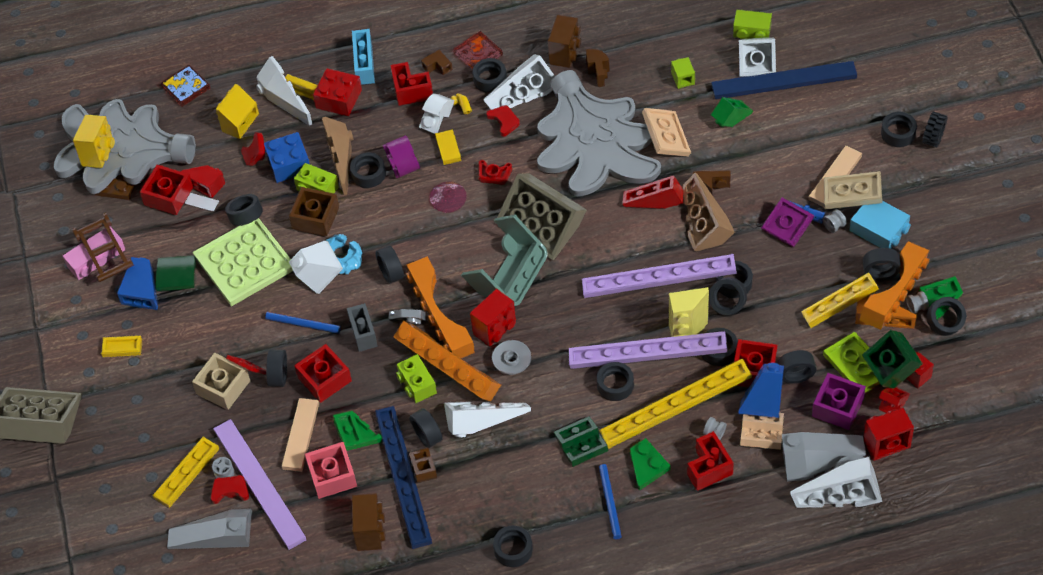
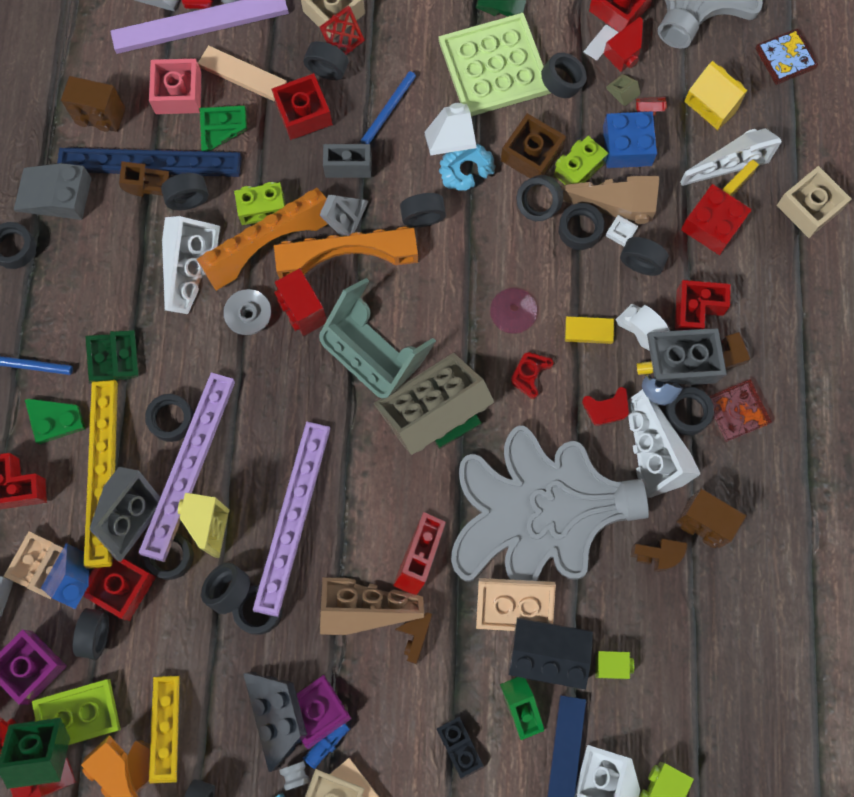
camera: 105 degrees right, 20 degrees up
medium azure brick [352,29,375,85] -> none
magenta brick [382,135,420,179] -> none
light grey wheel [703,417,726,440] -> none
none -> dark grey slope [14,163,92,220]
none -> dark grey slope [90,467,161,562]
none -> black wing [243,671,307,772]
none -> black slope [437,717,484,780]
none -> black slope [508,617,593,690]
none -> black tyre [516,175,564,222]
none -> olive slope [606,74,640,106]
none -> white tile [606,215,638,246]
none -> black tyre [620,237,669,276]
none -> sand blue hair [642,375,682,405]
none -> dark grey slope [647,329,727,385]
none -> tan brick [777,166,852,238]

